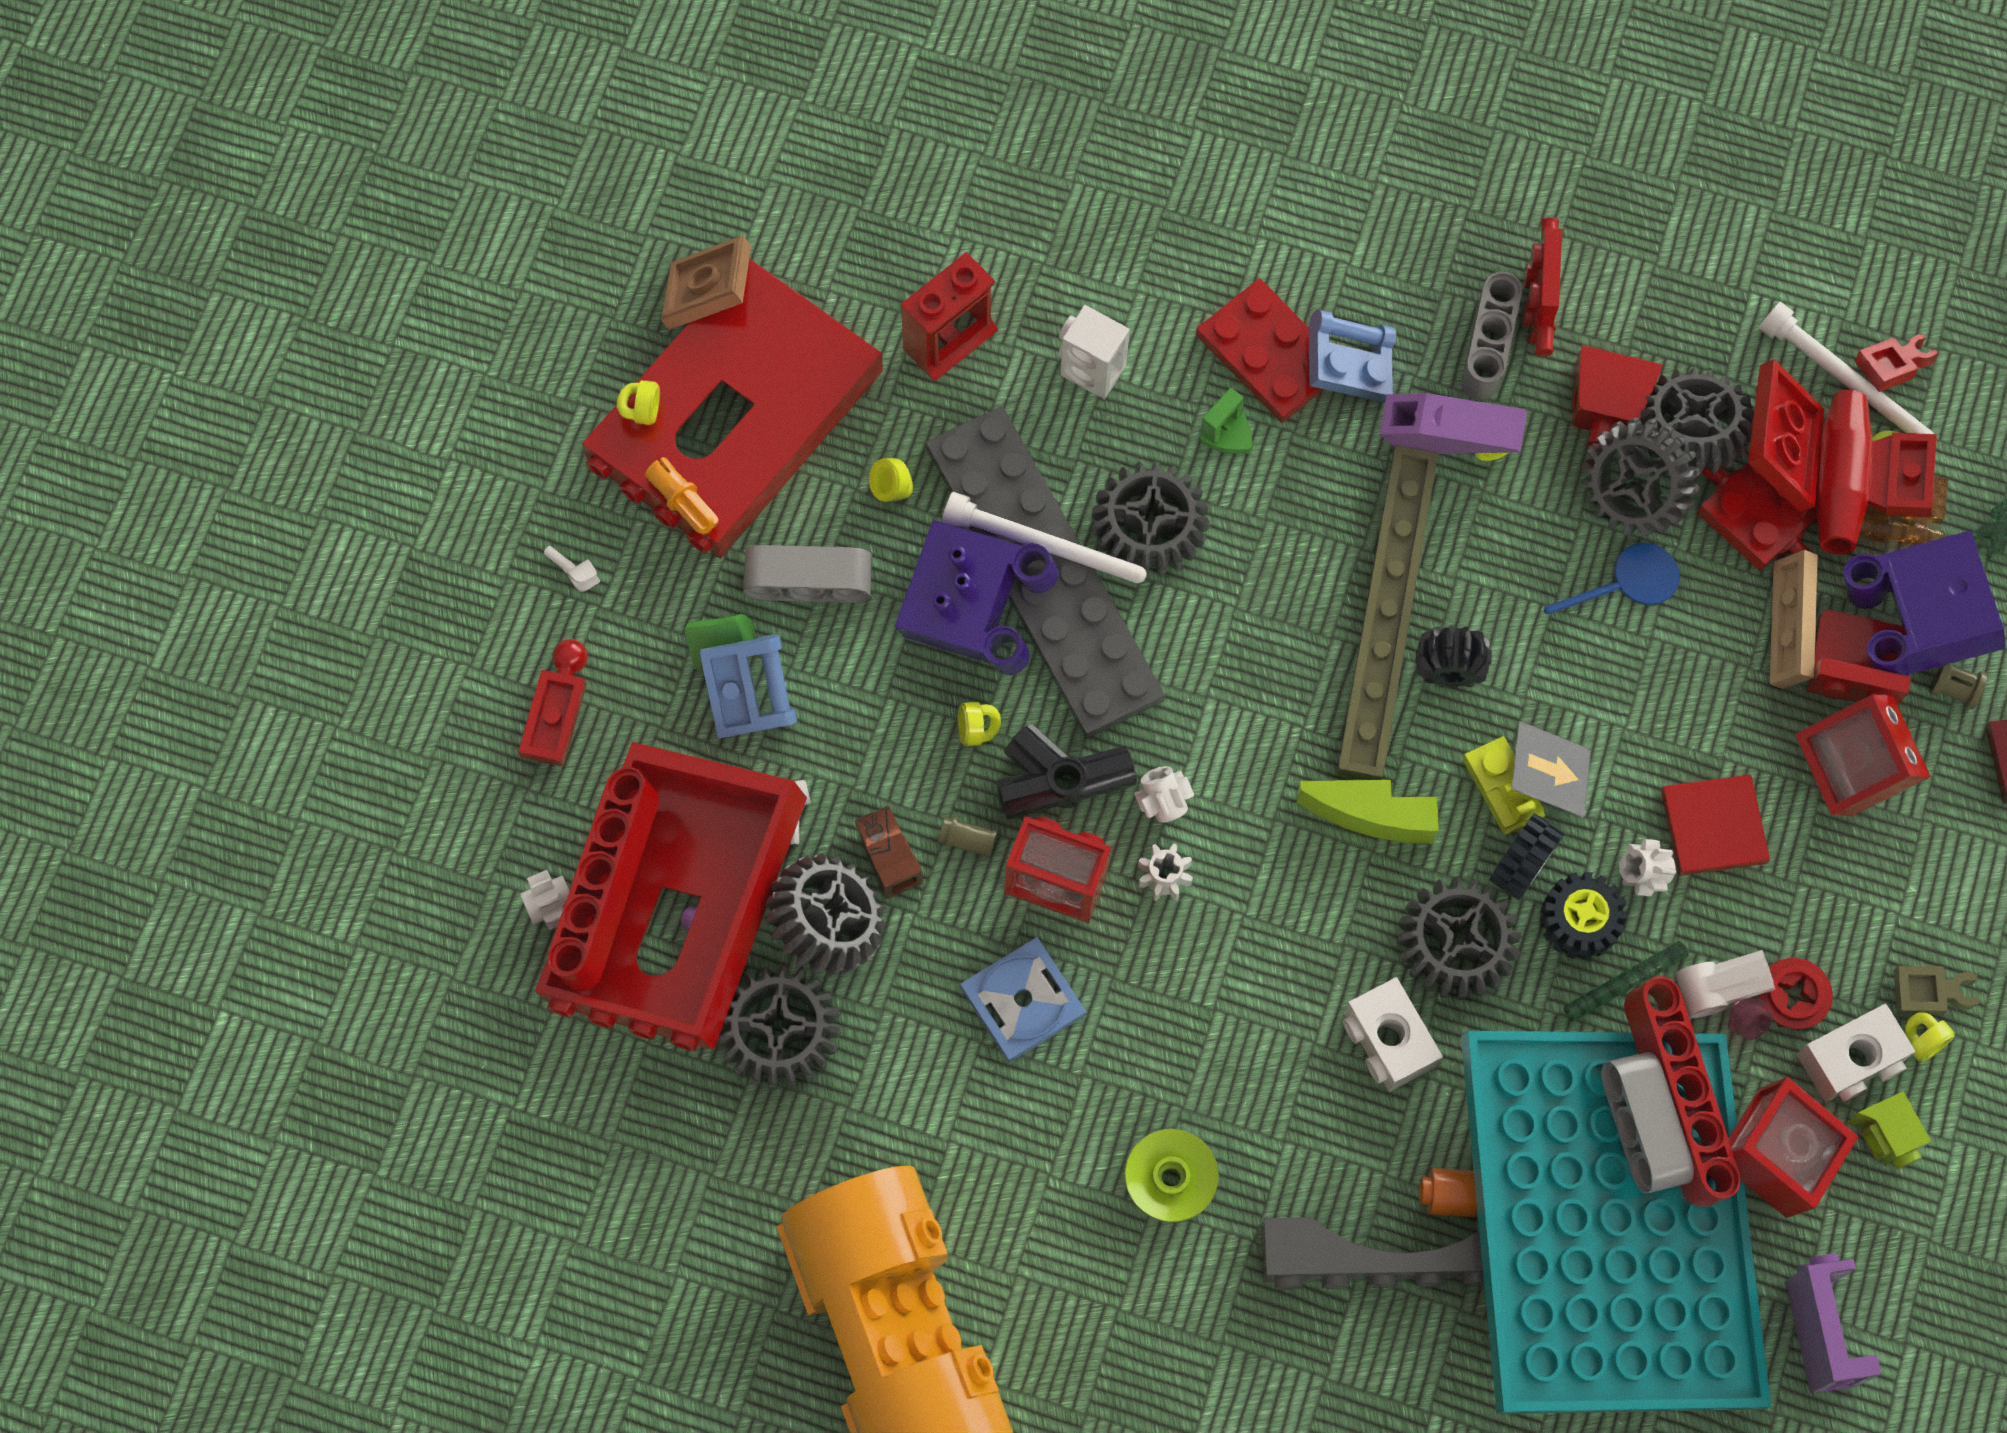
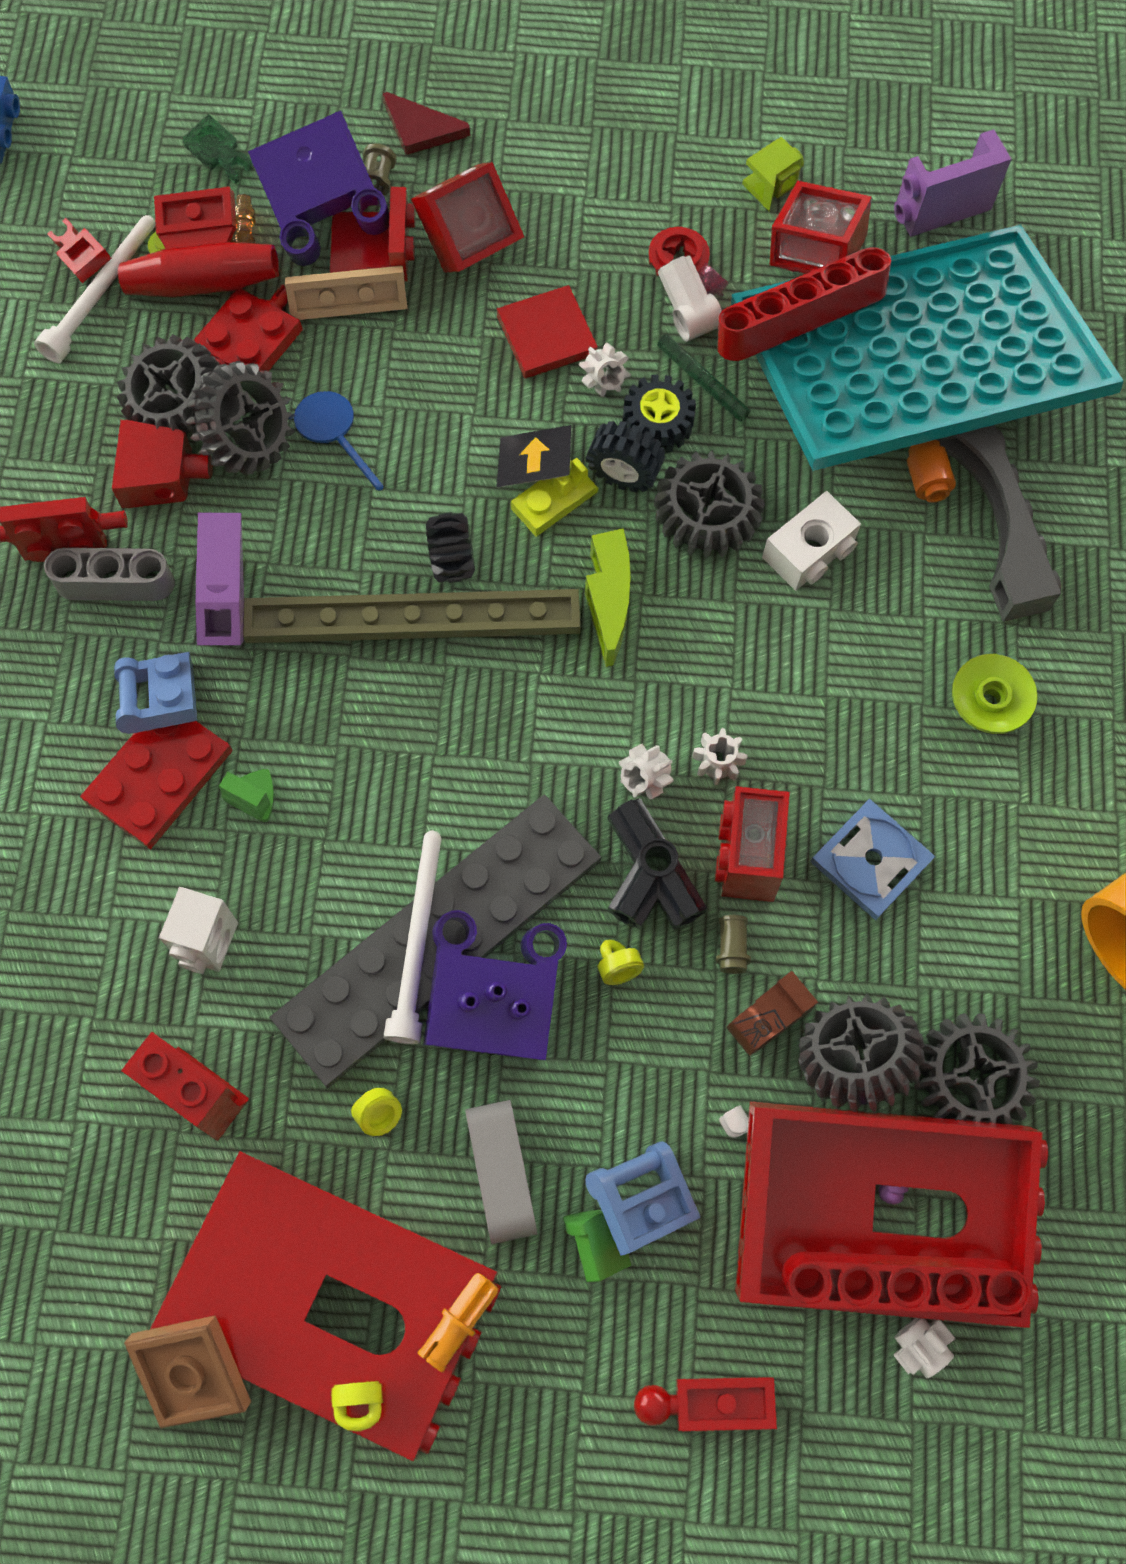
camera: 105 degrees left, 0 degrees up
white hand [544,546,600,592] -> none
dark grey gear [1091,460,1210,577] -> none
light grey beam [1601,1052,1694,1193] -> none
red plate [1748,359,1825,512] -> none
white brick [1796,1003,1916,1103] -> none
olive plate [1893,966,1979,1015] -> none
neon yellow tile [1905,1013,1955,1062] -> none

